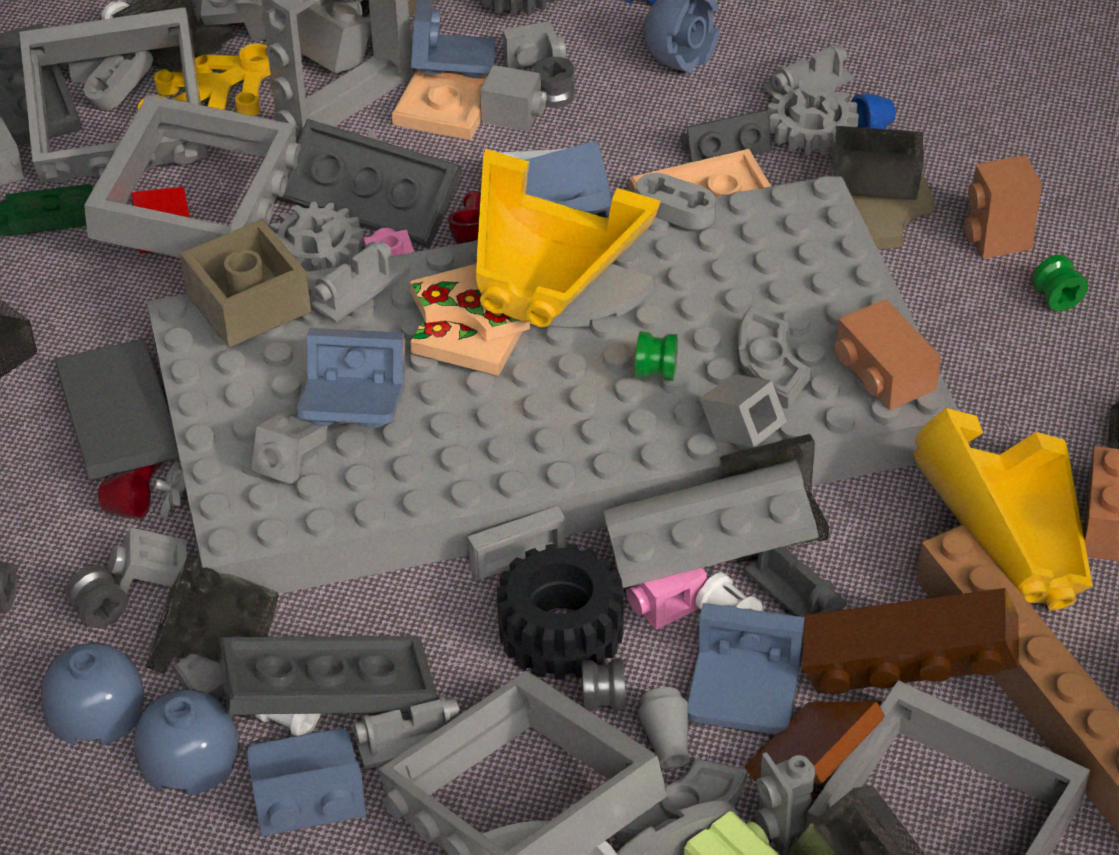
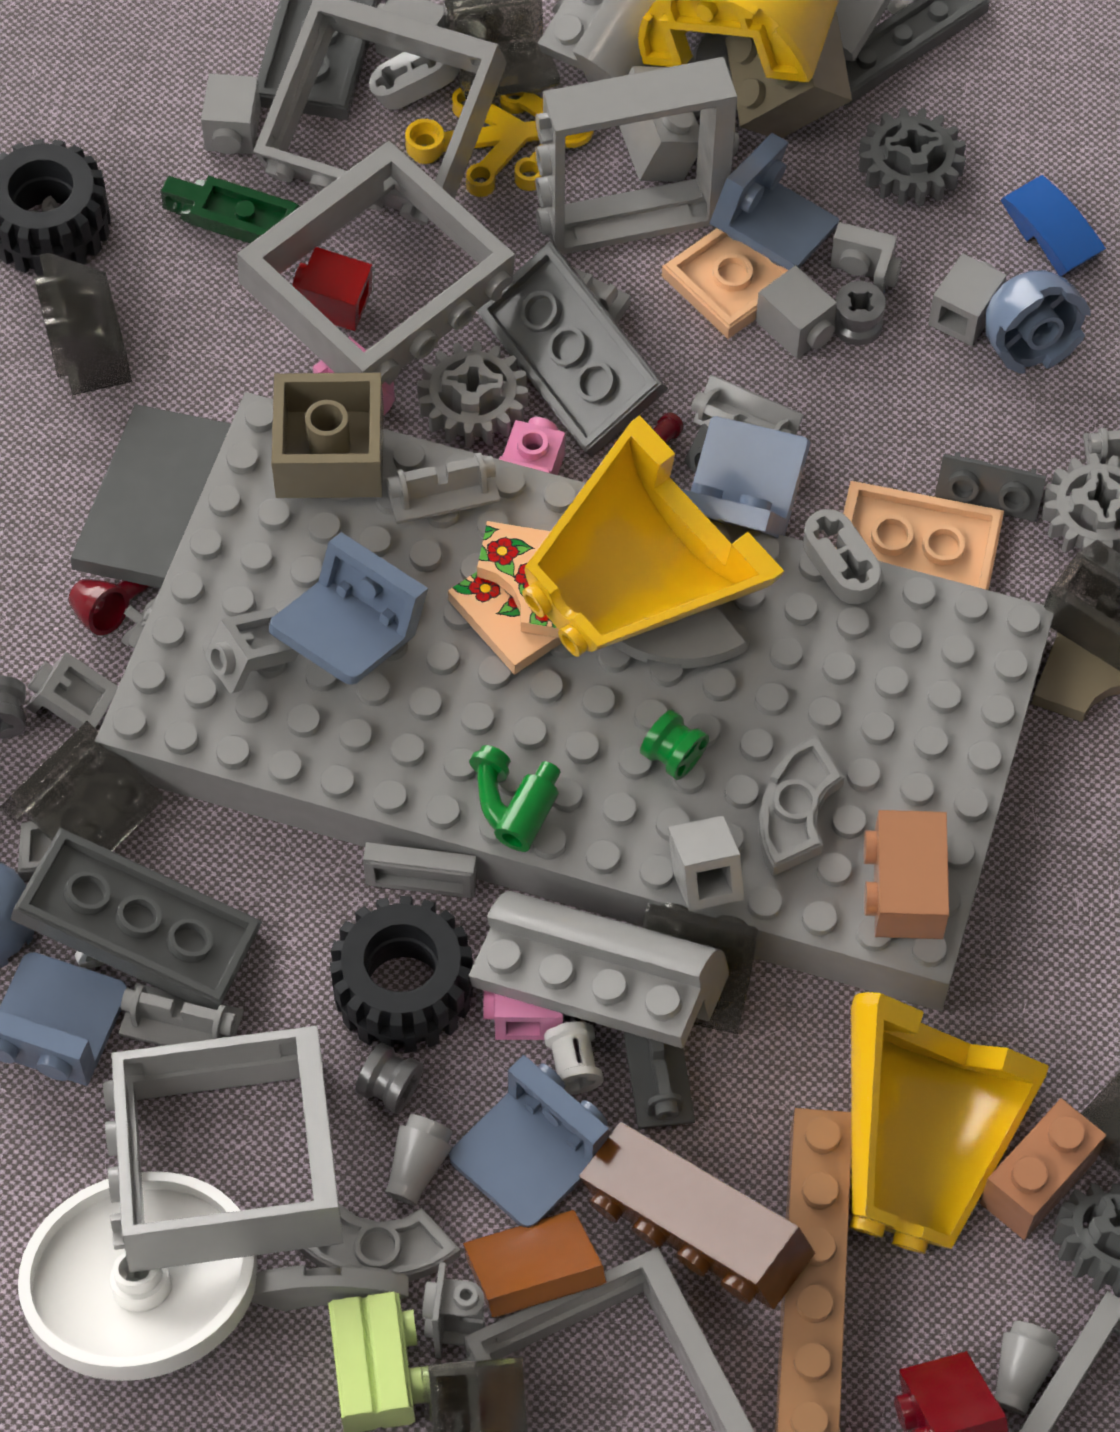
camera: 30 degrees right, 15 degrees up
none -> green plant [469,745,561,852]
none -> light grey brick [928,253,1007,346]

